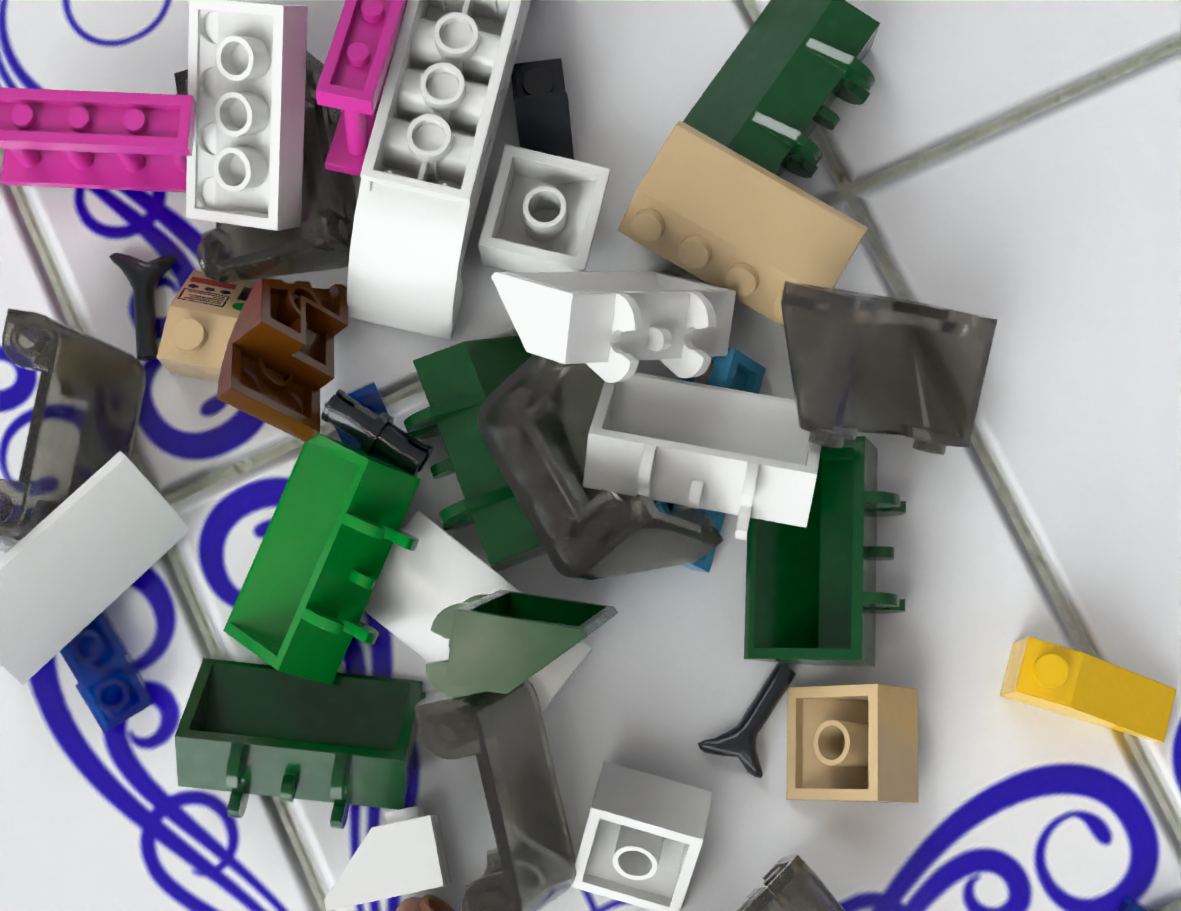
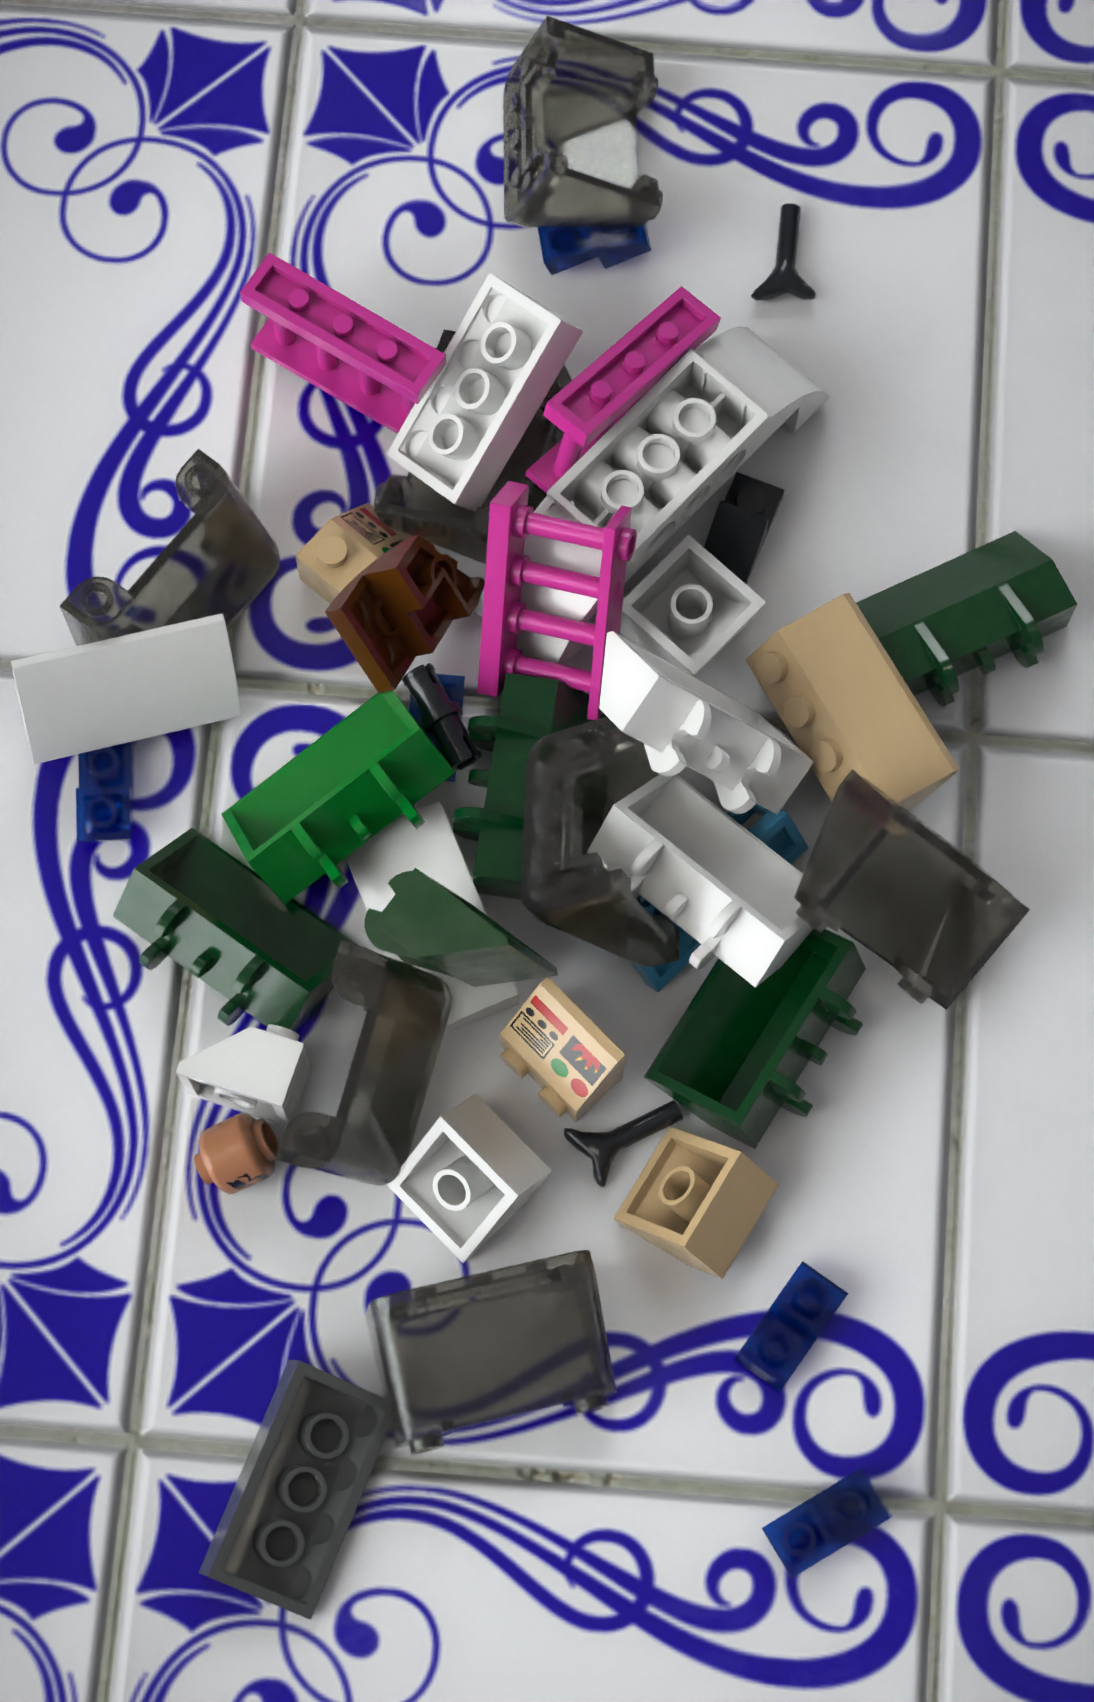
camera: 30 degrees right, 5 degrees down
black piece [109,253,178,361] -> none
yellow slope [1000,636,1177,743] -> none
none -> dark pink fence [477,481,637,721]
none -> tan slope [500,976,626,1122]
none -> clear blue slope [734,1261,848,1392]

